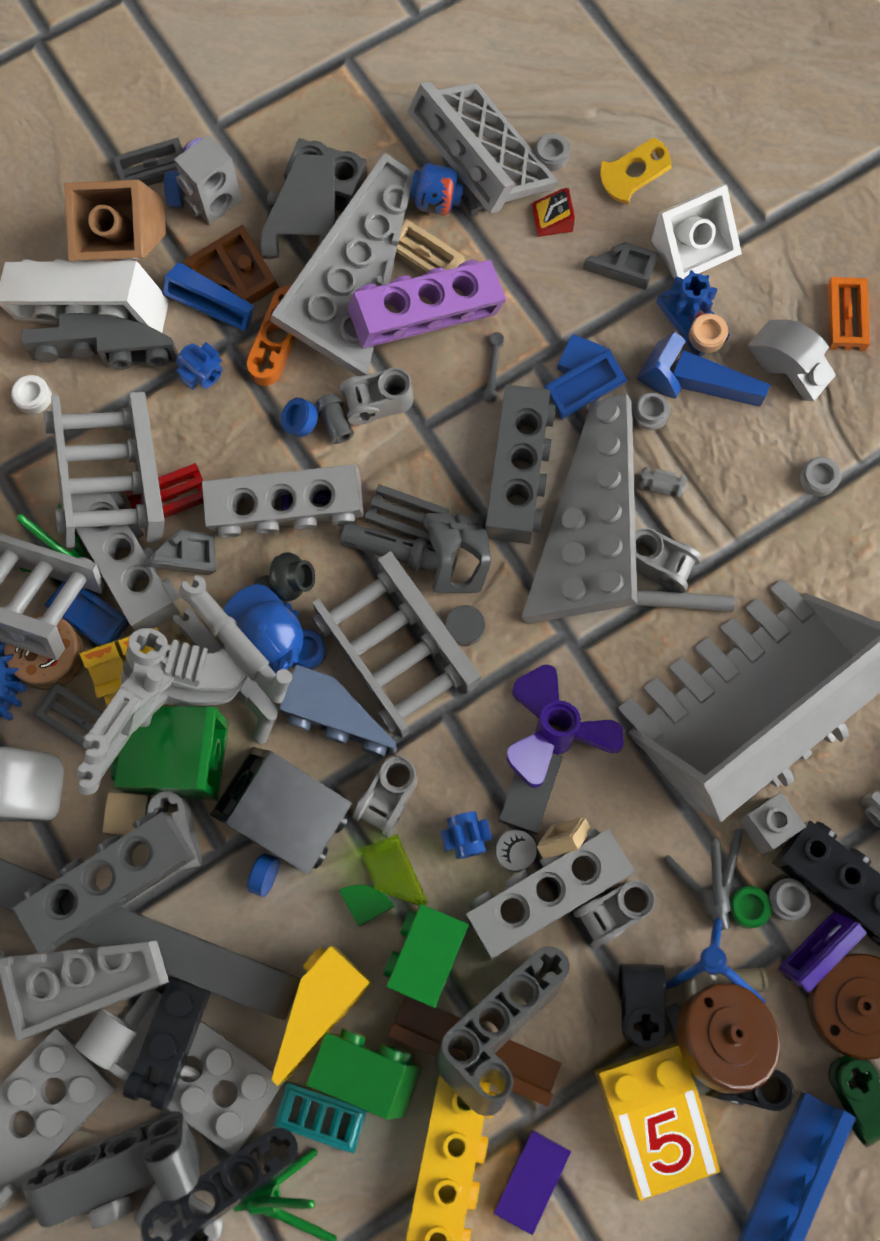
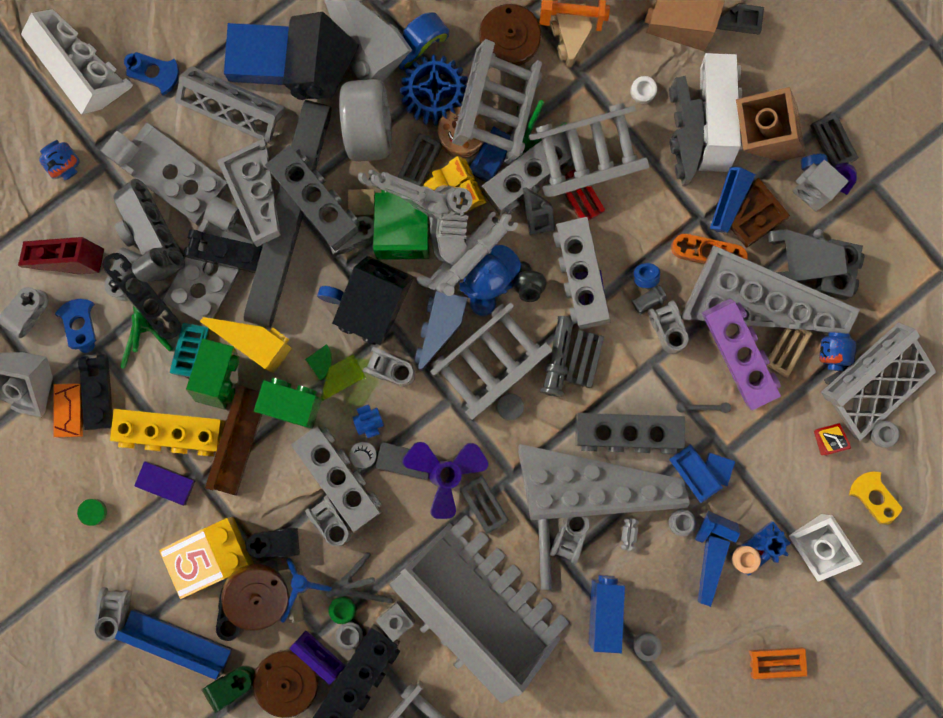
camera: 80 degrees right, 10 degrees up
blue gear [176,342,223,390] -> none
dark grey piece [423,513,491,593] -> none
dark grey beam [435,946,570,1116] -> none
tan tile [537,817,591,859] -> none
dark grey tile [583,242,659,290] -> none
light grey brick [748,320,836,401] -> none
none -> dark grey tile [460,475,510,534]
none -> blue brick [588,575,625,654]

